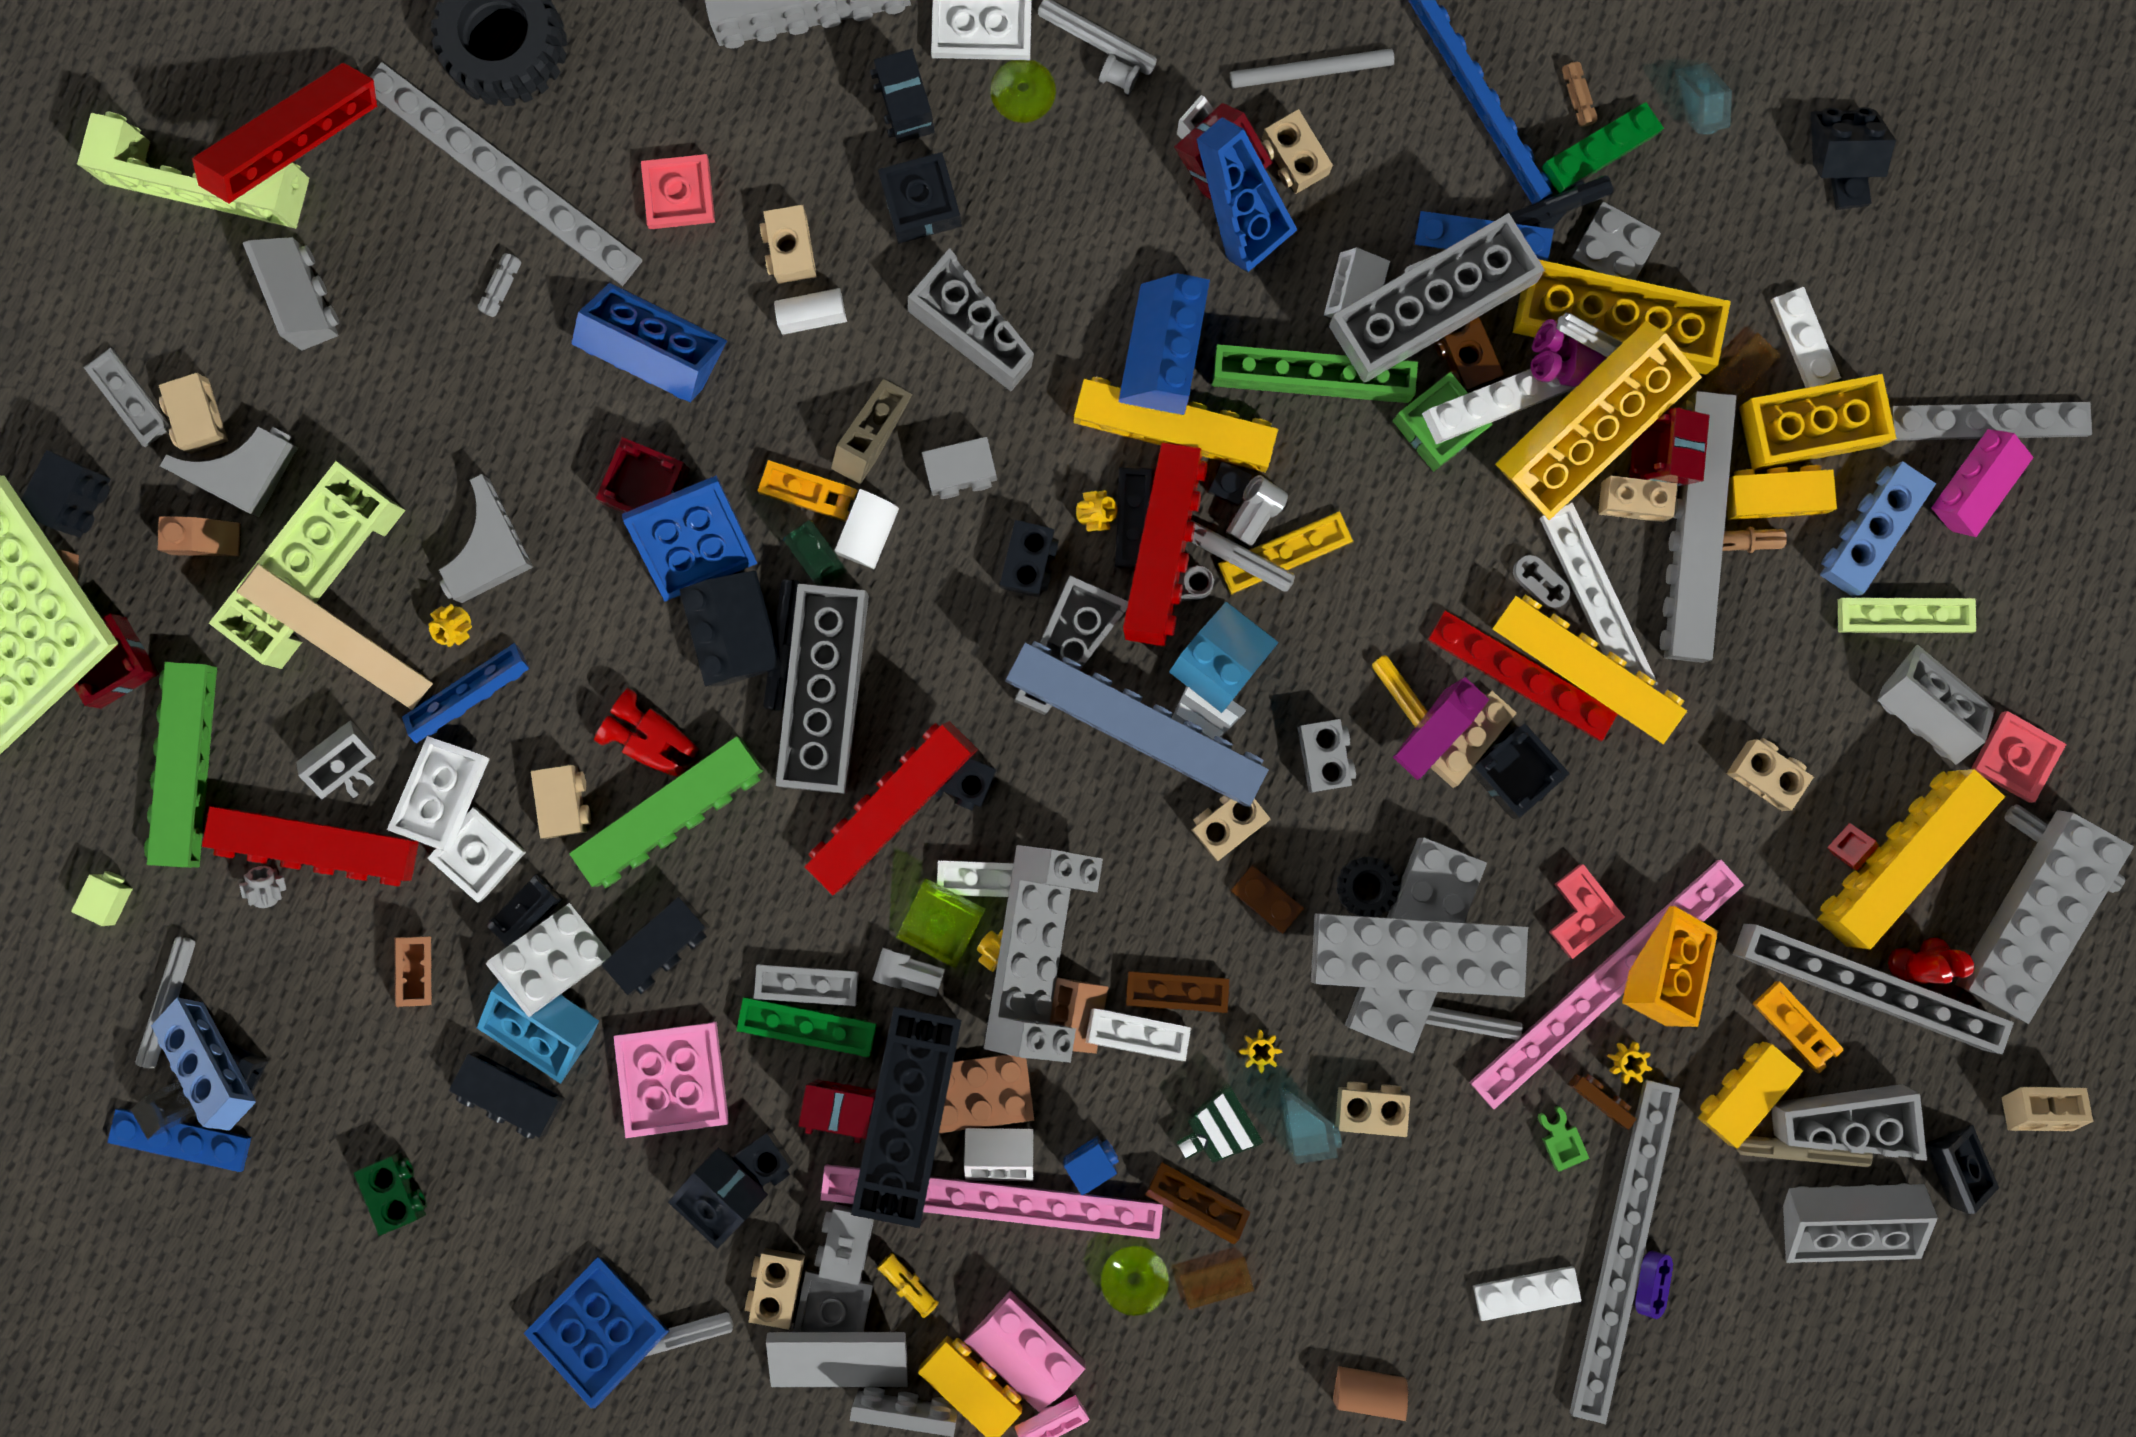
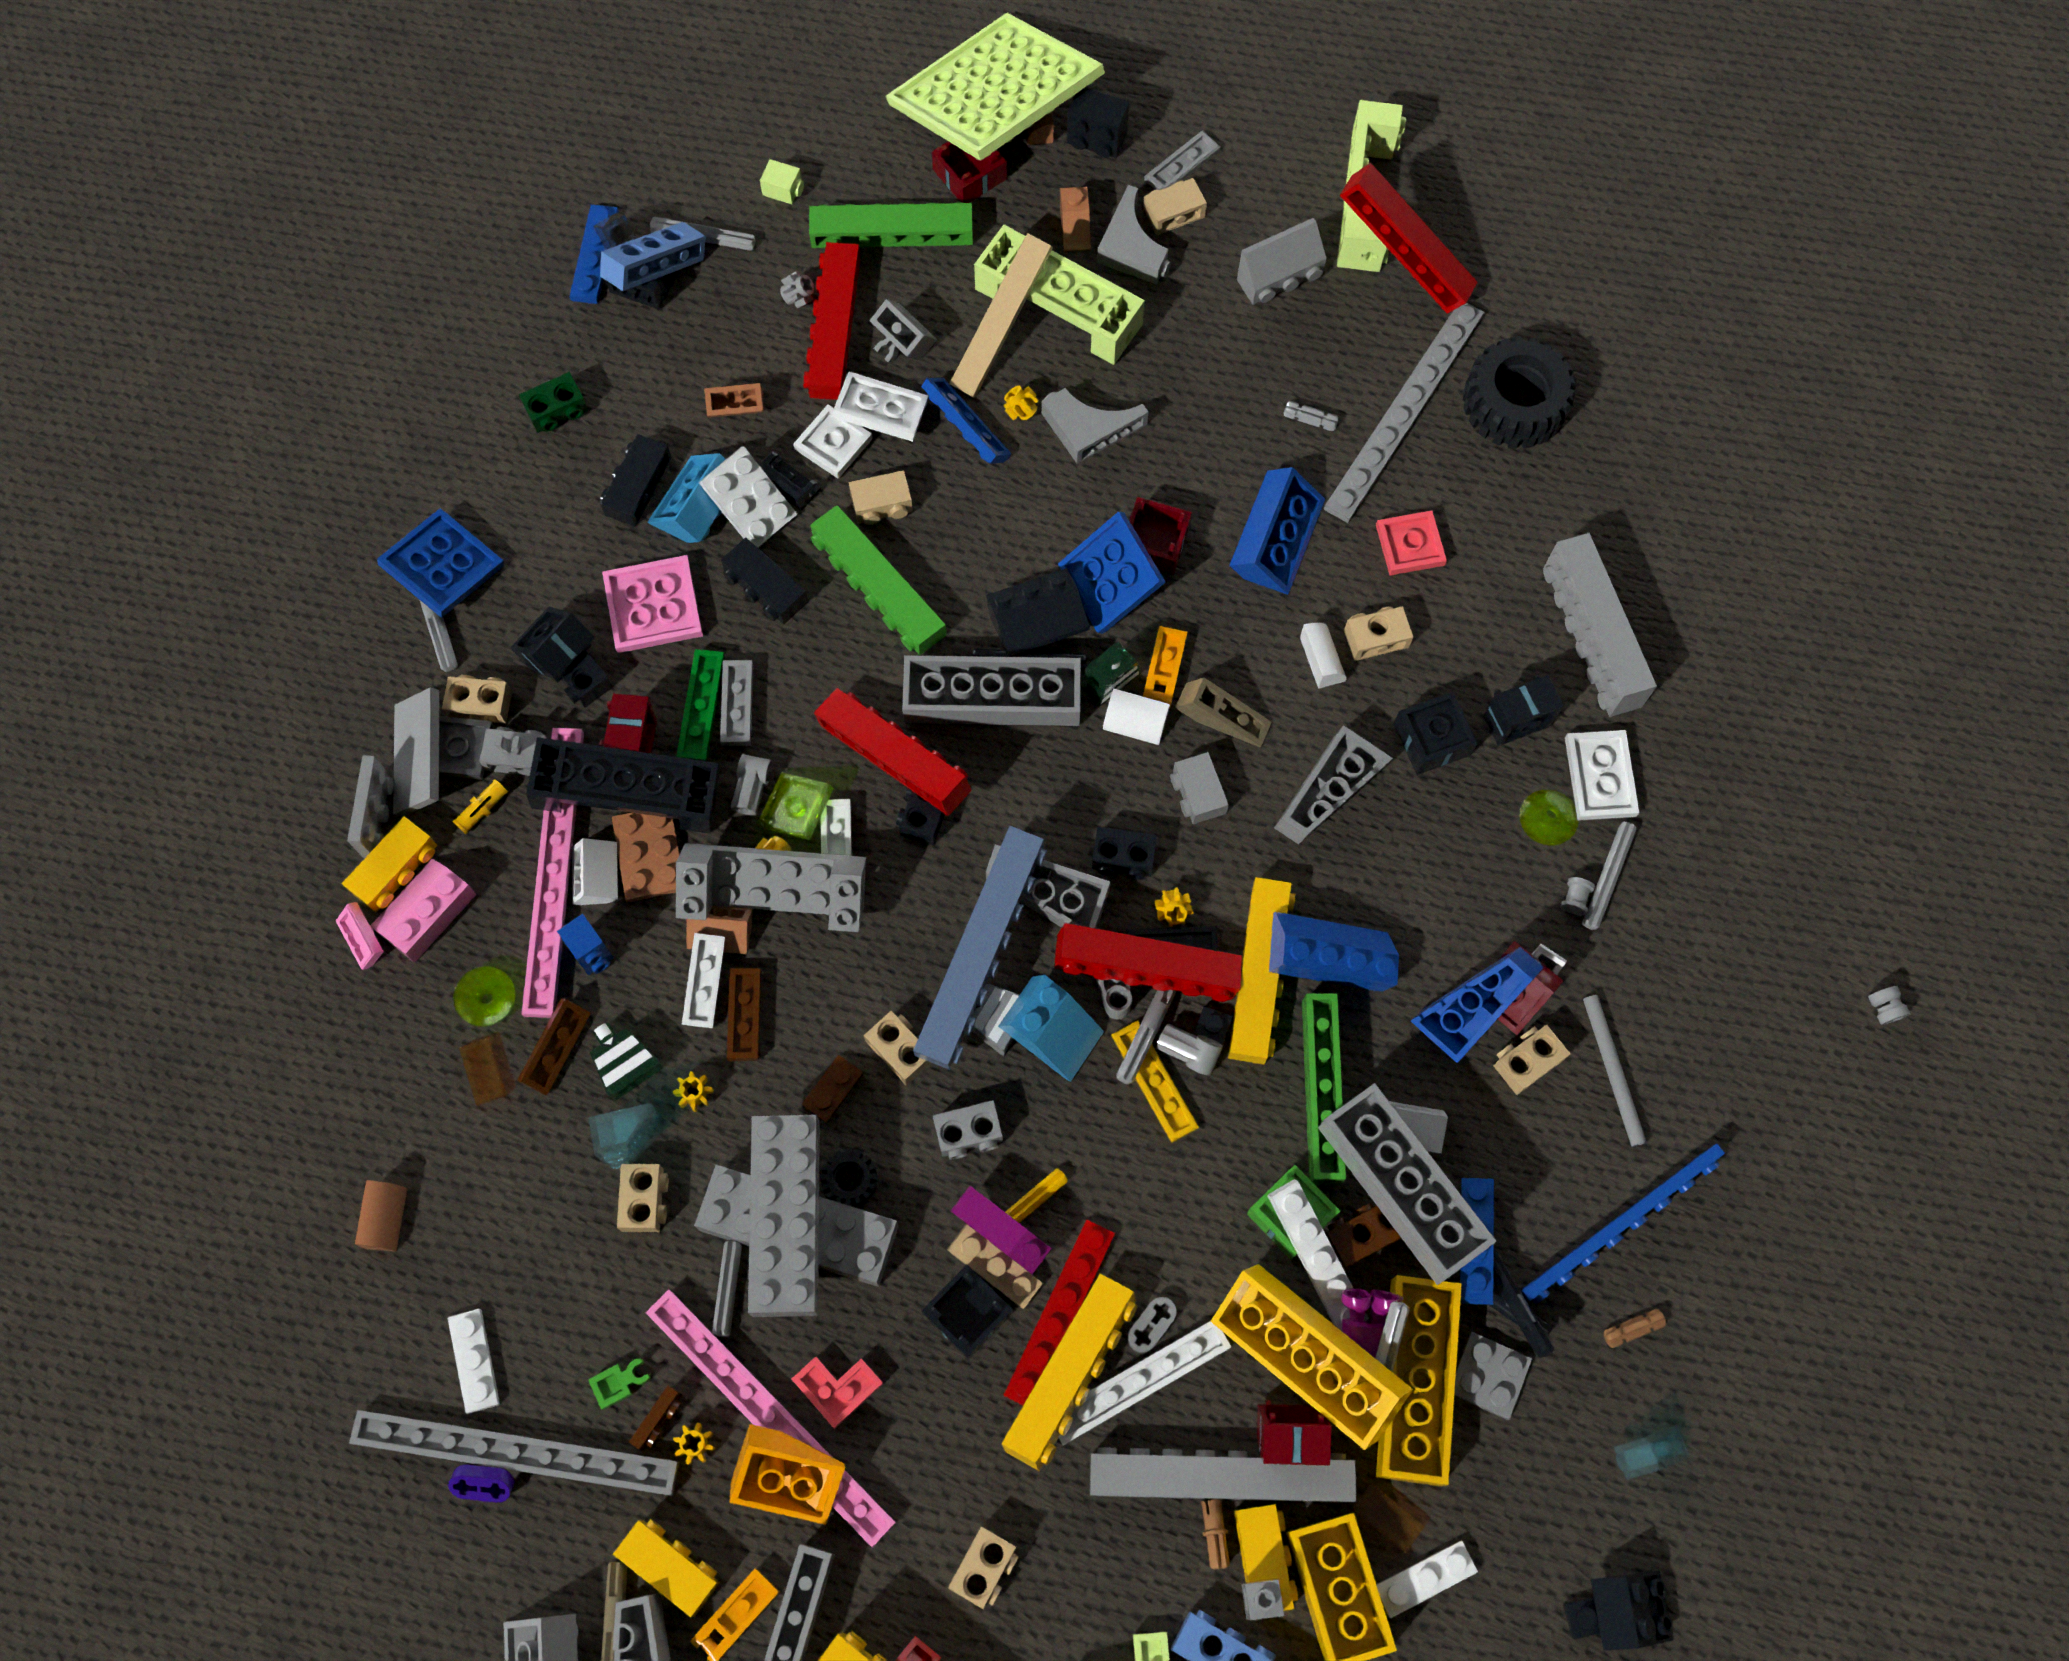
camera: 90 degrees right, 15 degrees down
red piece [594,688,699,777] -> none
green plate [1541,102,1664,193] -> none
tan brick [1598,476,1677,522] -> none
none -> light grey brick [1241,1579,1284,1620]

